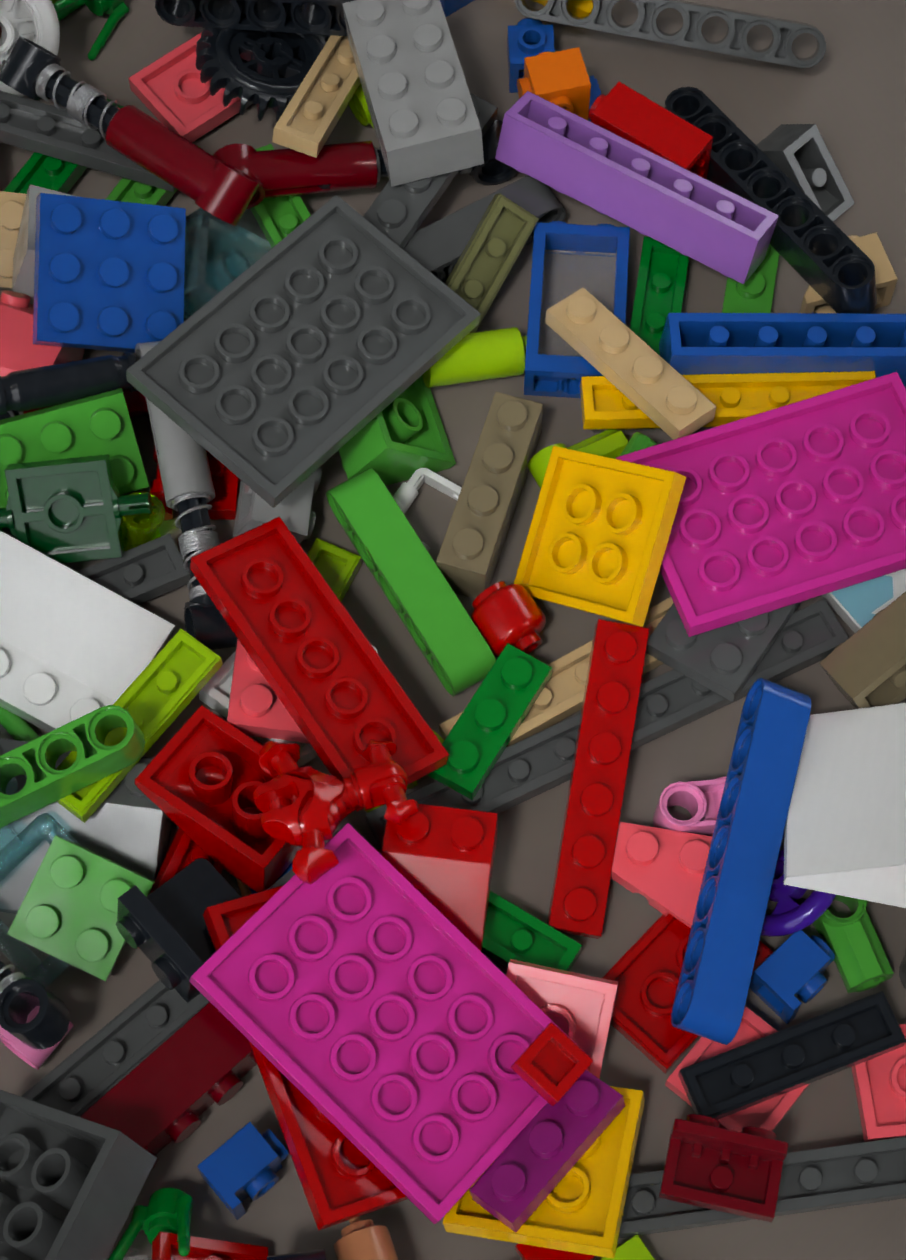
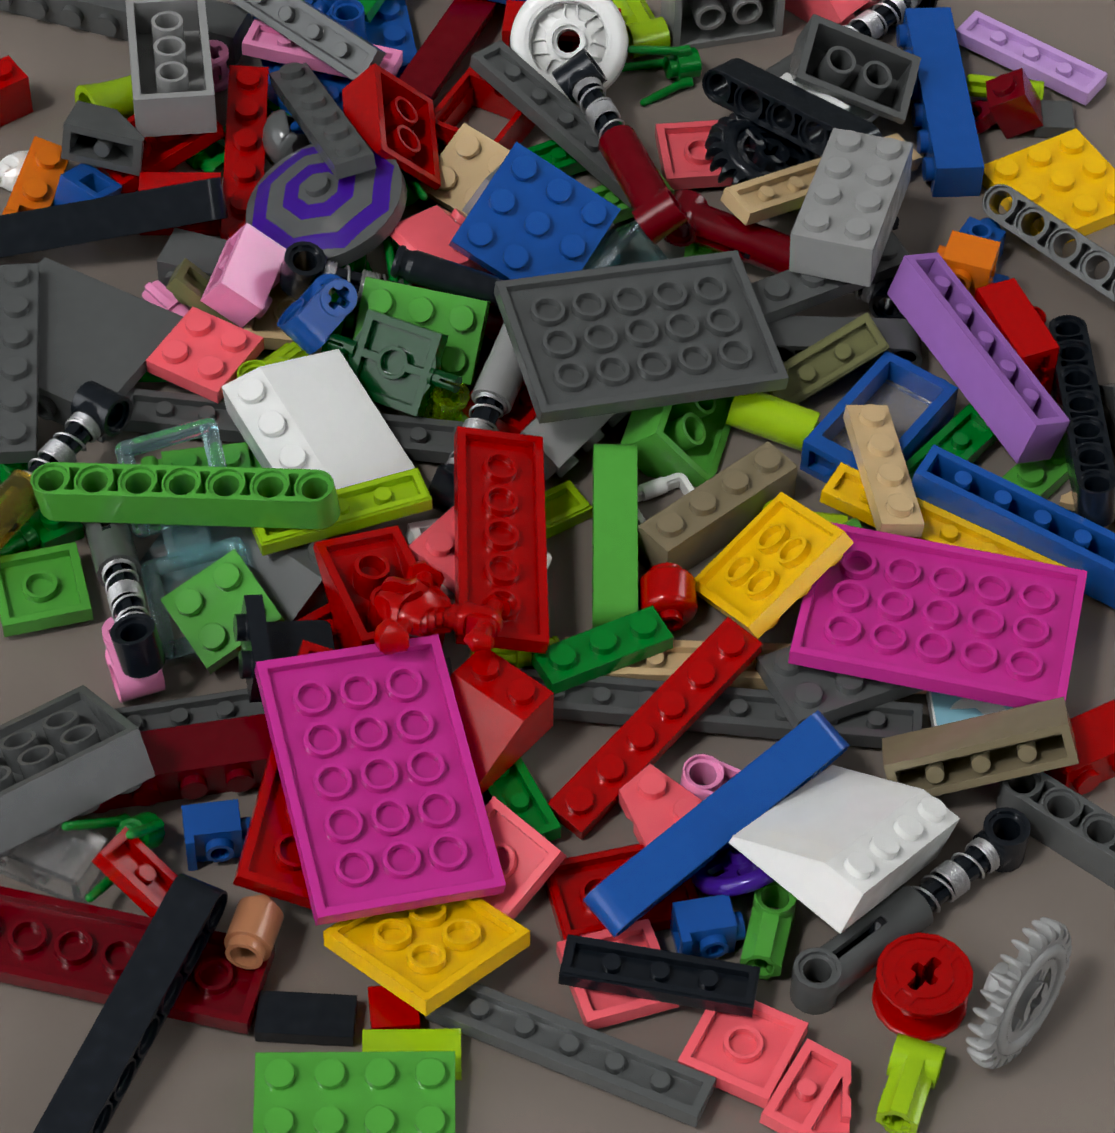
camera: 30 degrees right, 15 degrees down
magenta plate [469,1070,625,1233] -> none
red plate [511,1022,593,1106] -> none
dark red bracket [659,1114,789,1222] -> none

